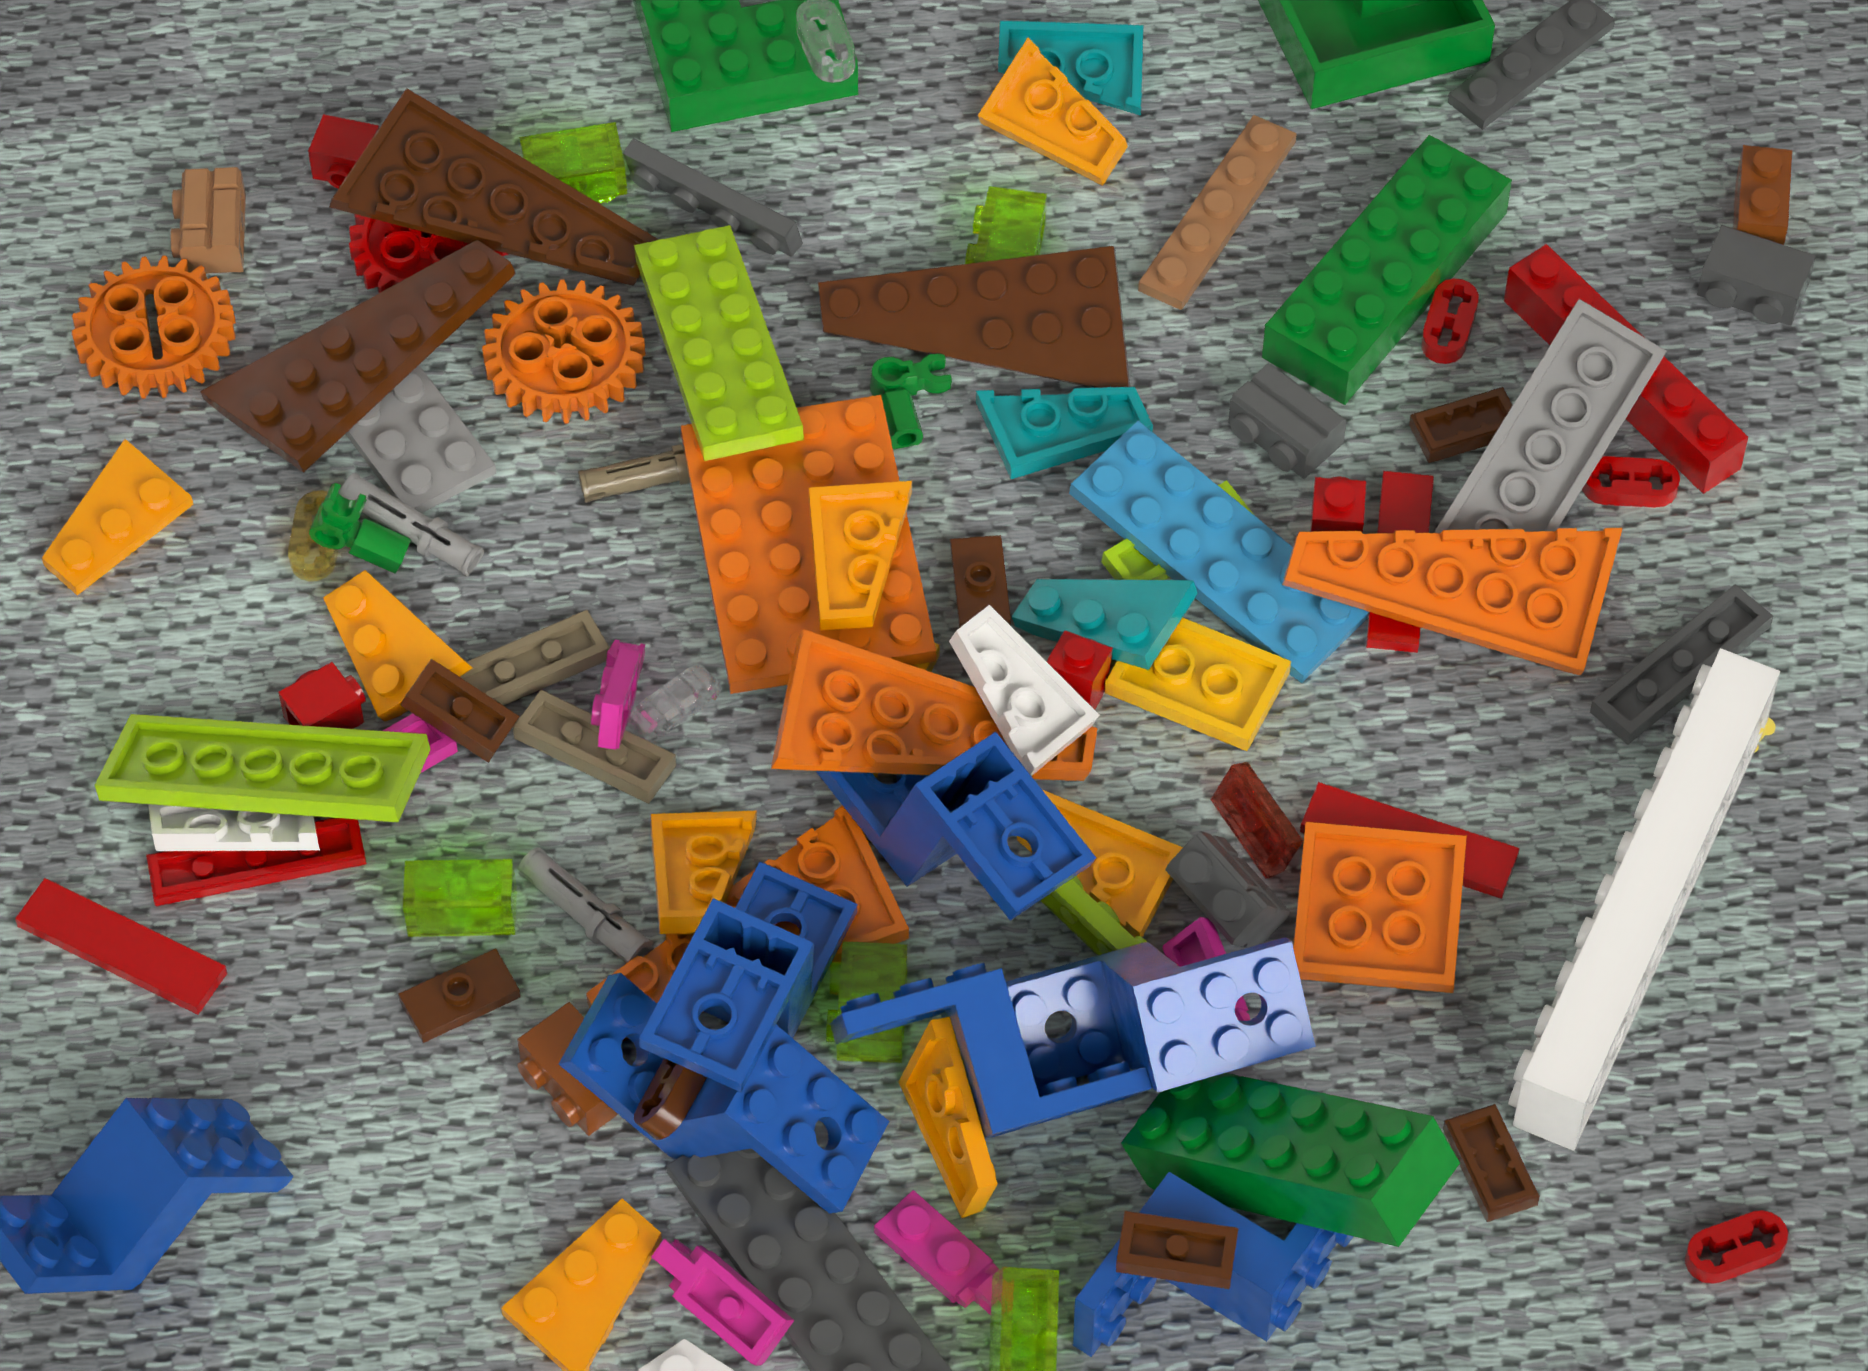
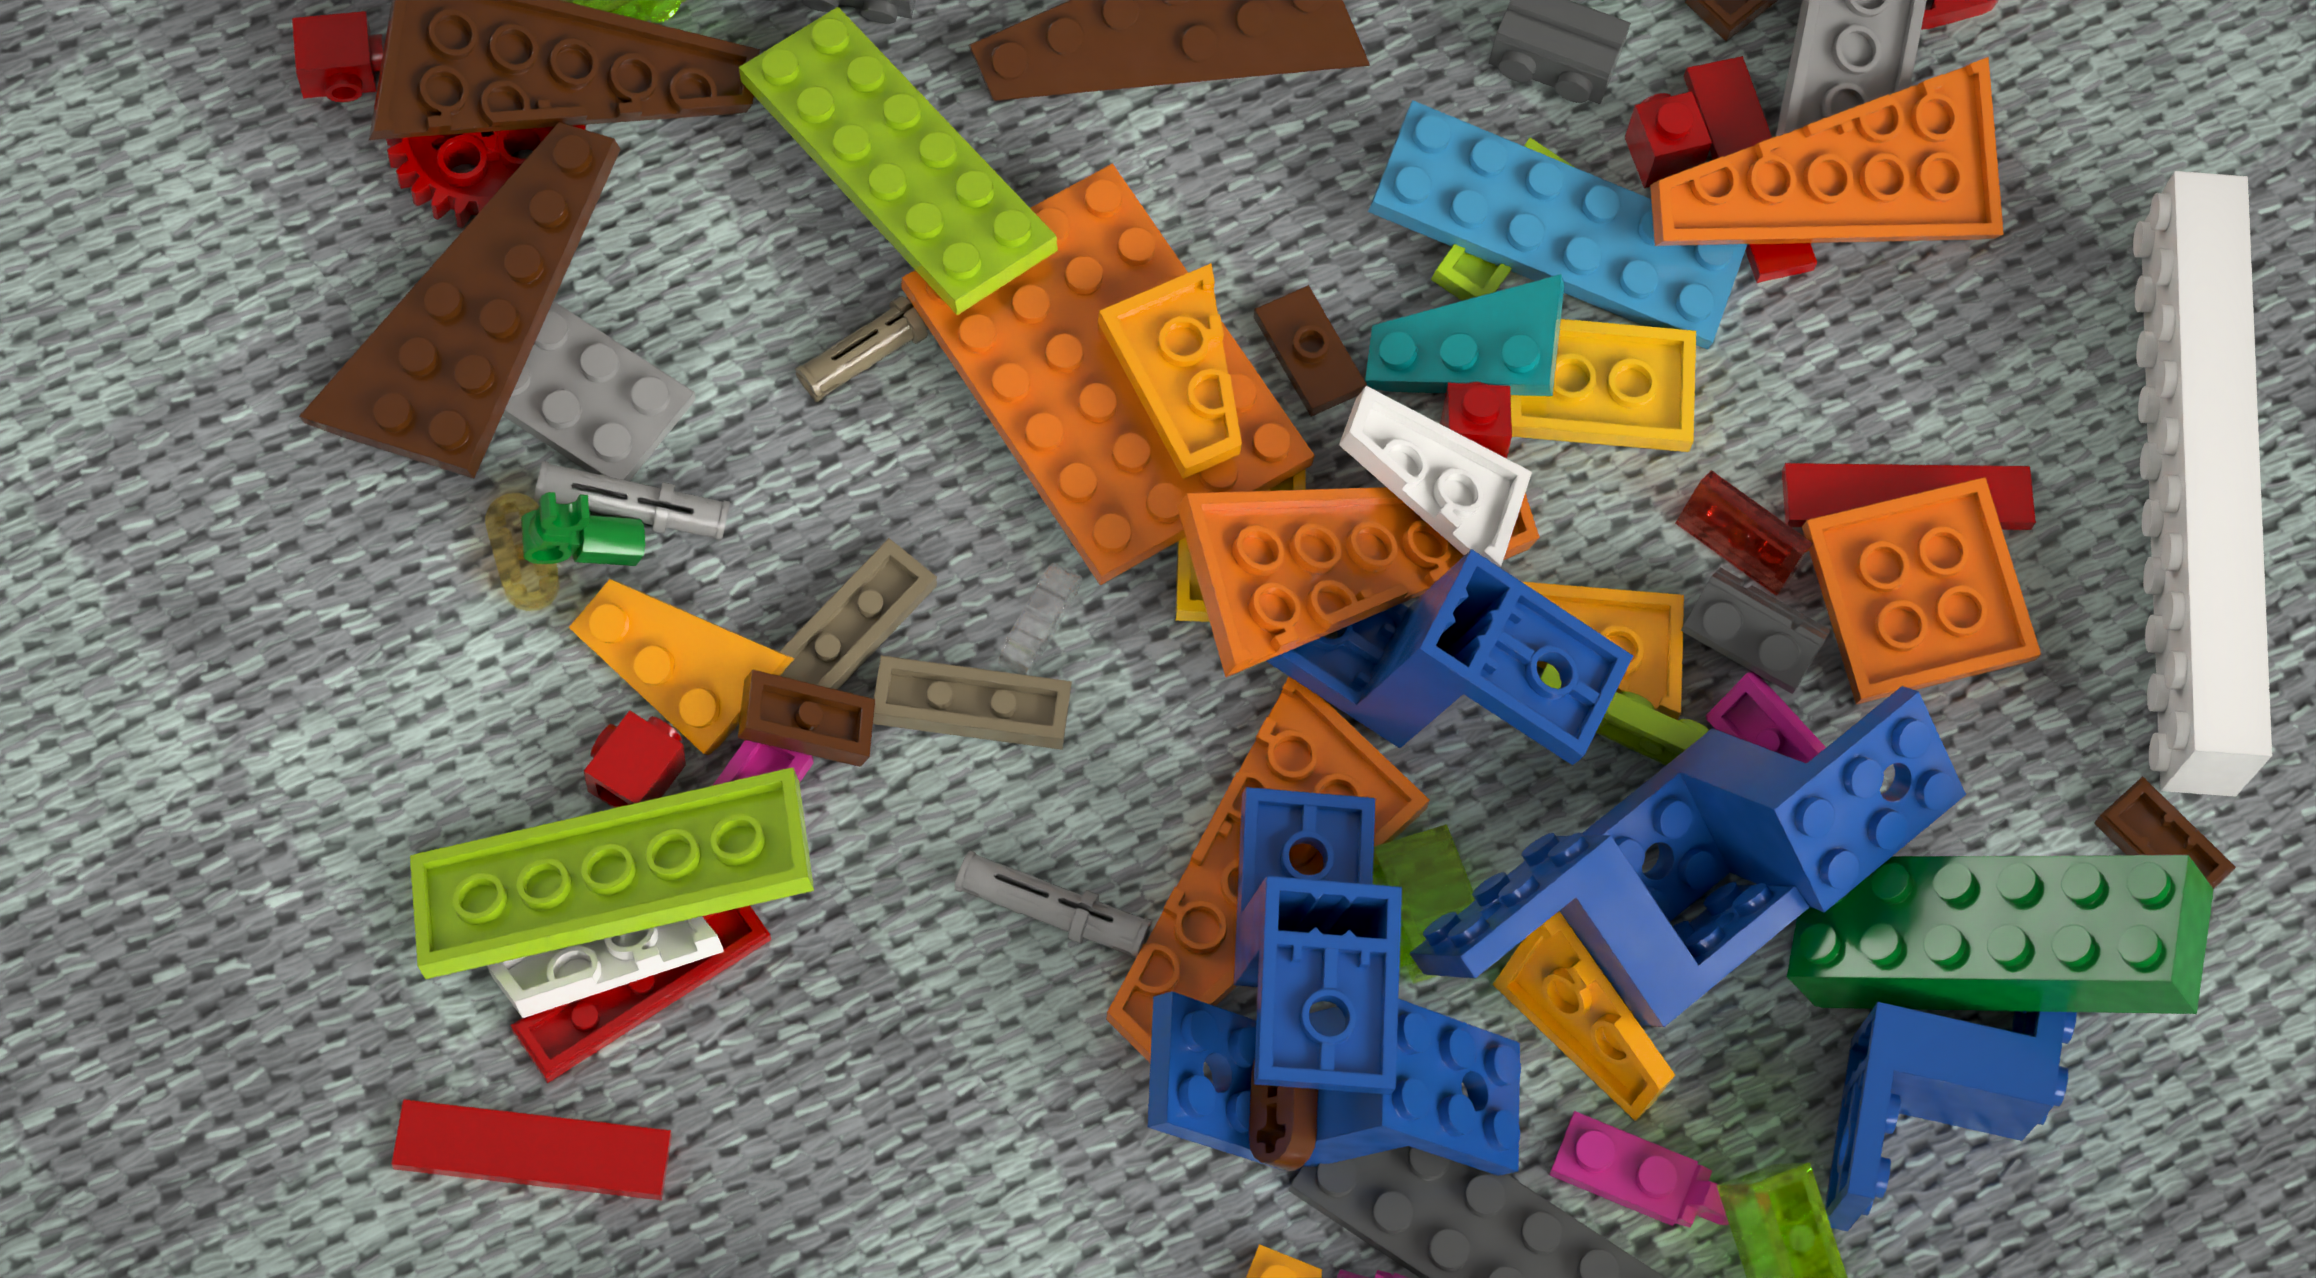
camera: 30 degrees left, 10 degrees up
light orange wing [42,439,194,596] -> none
orange gear [72,255,236,399] -> none
medium nougat brick [171,167,246,273] -> none
reddish brown plate [398,948,521,1043] -> none
clear neon green brick [403,859,517,937] -> none
orange gear [482,279,646,424] -> none
dark orange brick [517,1002,618,1136] -> none
dark pink hinge [591,639,646,750] -> none
light orange wing [651,810,757,934] -> none
green bar [870,354,952,449] -> none
teal wing [976,387,1153,479] -> none
reddish brown plate [1116,1211,1238,1289] -> none
dark grey plate [1590,584,1773,745] -> none

